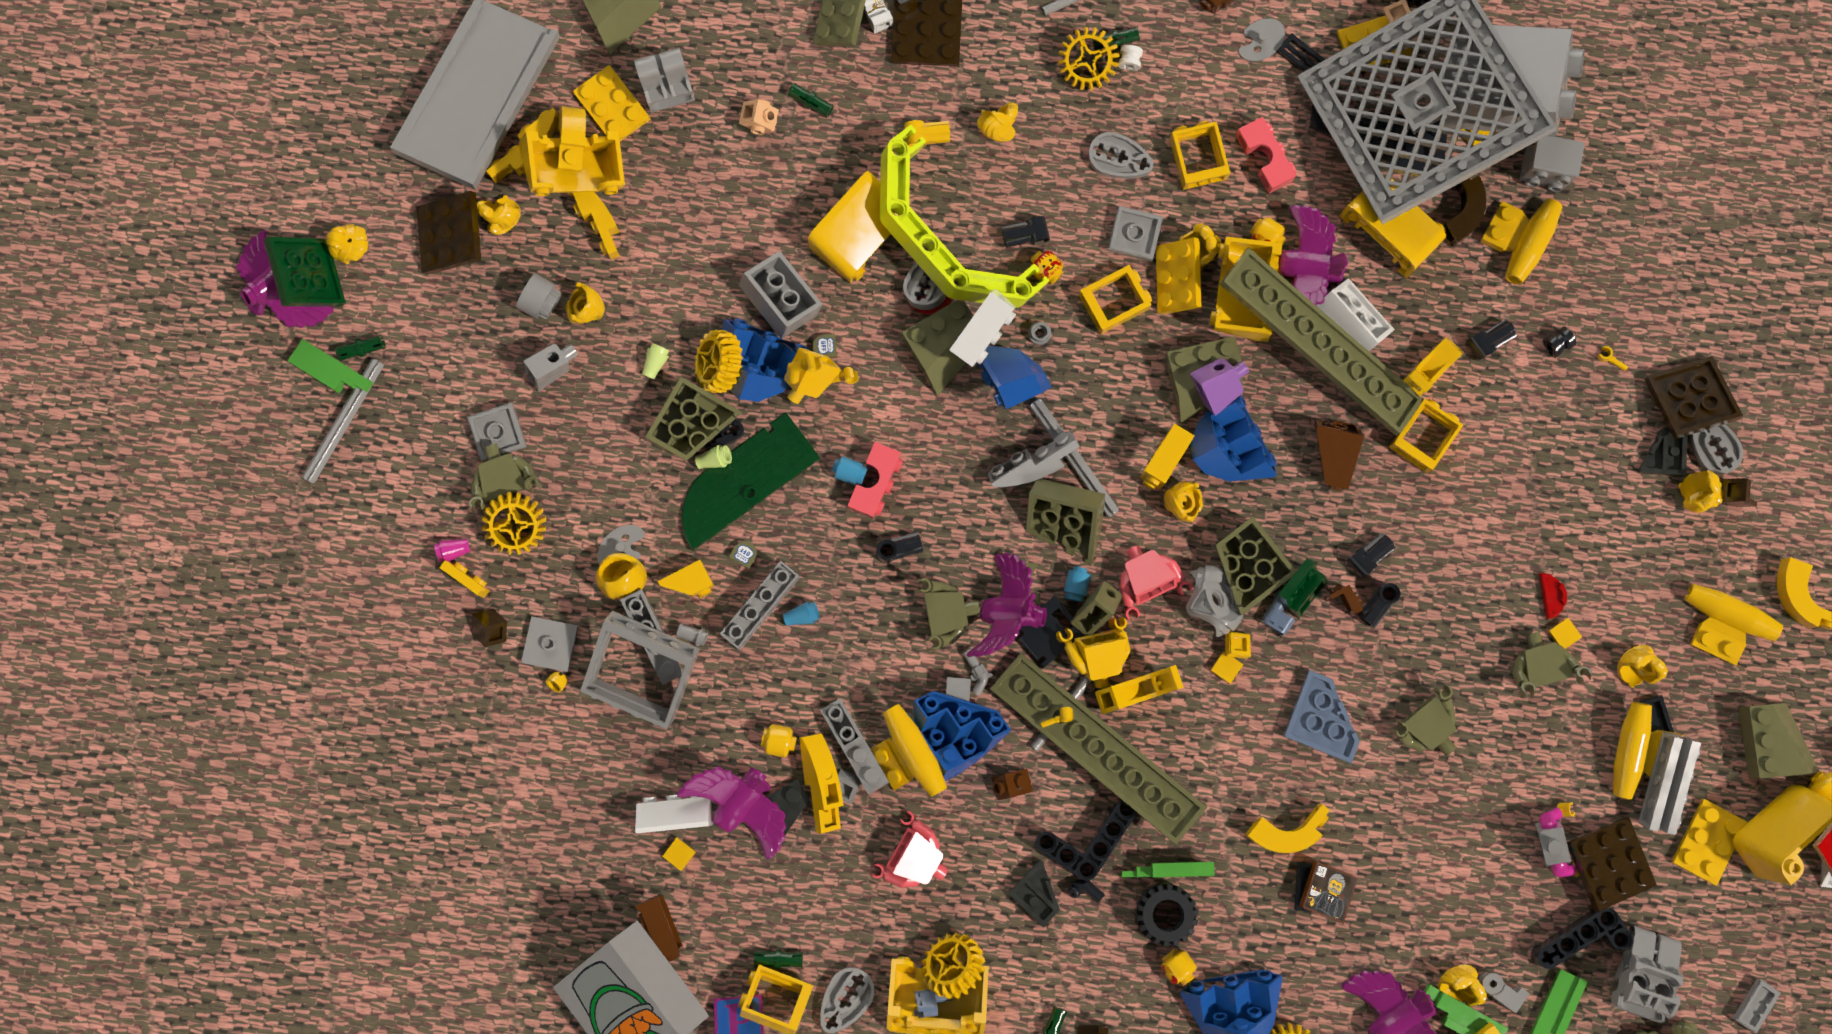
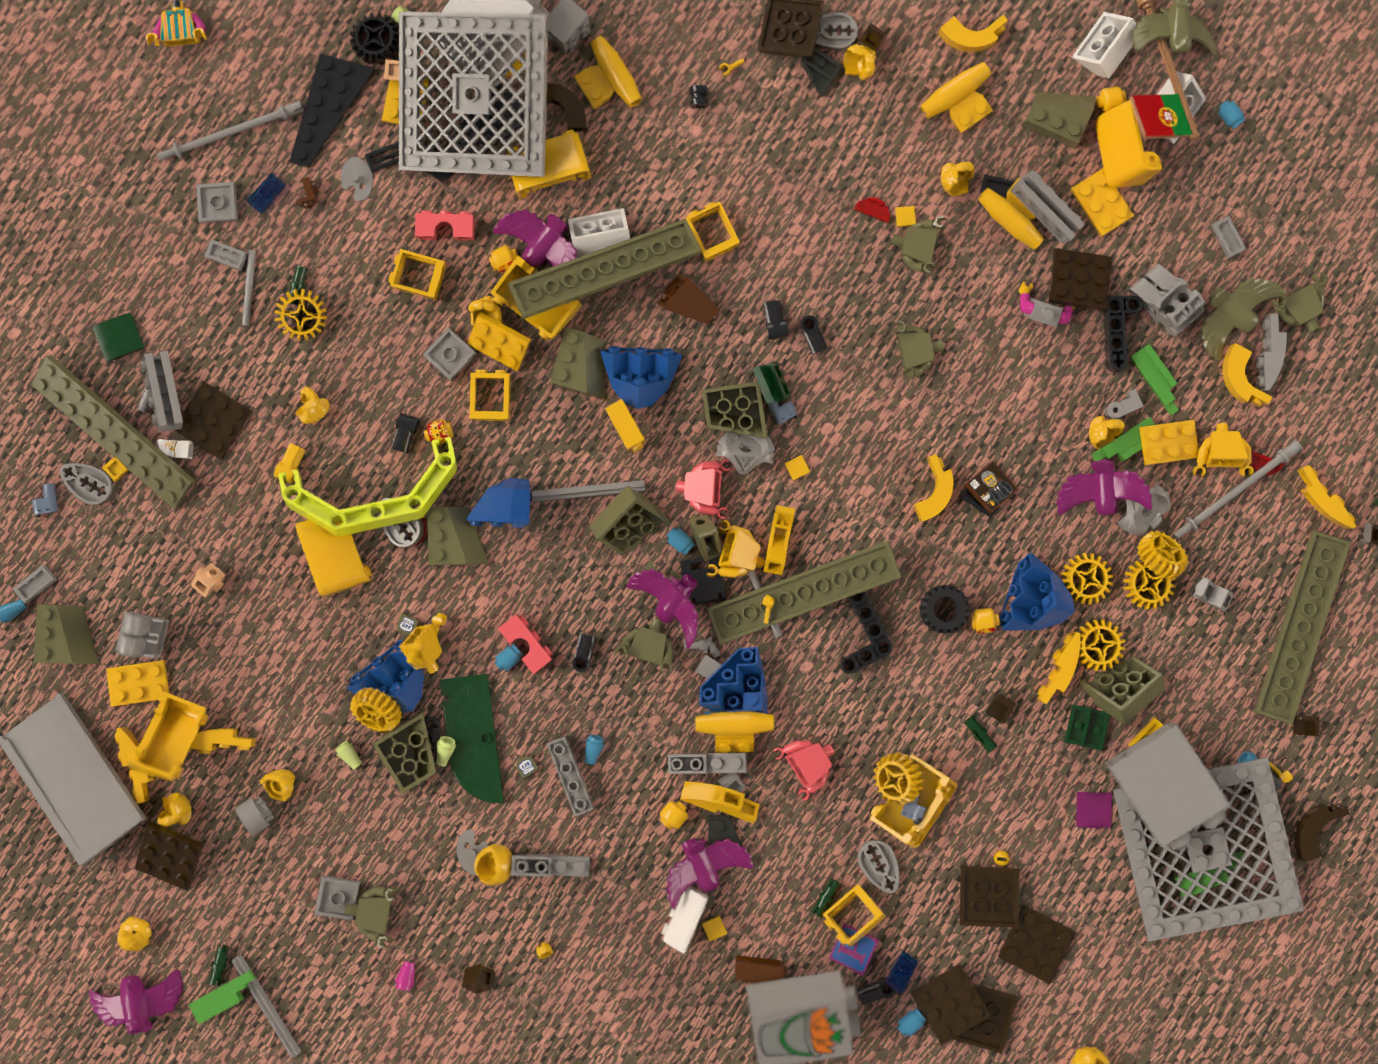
camera: 60 degrees left, 5 degrees up
dark green plate [264,237,346,307] -> none
yellow plate [439,560,490,598] -> none
yellow gear [482,492,547,555] -> none
light grey plate [521,616,579,672] -> none
light grey torso [523,344,578,392] -> none
yellow arch [557,106,586,173] -> none
light grey window [580,611,700,729] -> none
yellow slope [658,560,715,599] -> none
light grey pin [676,623,708,647] -> none
light grey brick [739,251,823,339] -> none
dark green pin [788,83,834,118] -> none
white slope [950,289,1016,367] -> none
light grey slope [988,430,1080,487] -> none
reddish brown bracket [992,769,1033,800] -> none
pearl dark grey wing [1009,860,1060,928] -> none
light grey plate [1028,322,1051,345] -> none
black arm [1068,880,1104,903] -> none
light grey piece [1088,132,1154,179] -> none
white wheel [1118,45,1143,71] -> none
bright green piece [1121,861,1215,877] -> none
yellow hair [1163,481,1203,522] -> none
medium lavender torso [1190,358,1249,416] -> none
yellow tile [1225,632,1251,659] -> none
sand blue plate [1283,670,1360,764] -> none
reddish brown bracket [1325,584,1364,616] -> none
yellow arch [1403,336,1463,396] -> none
black piece [1466,319,1517,361] -> none

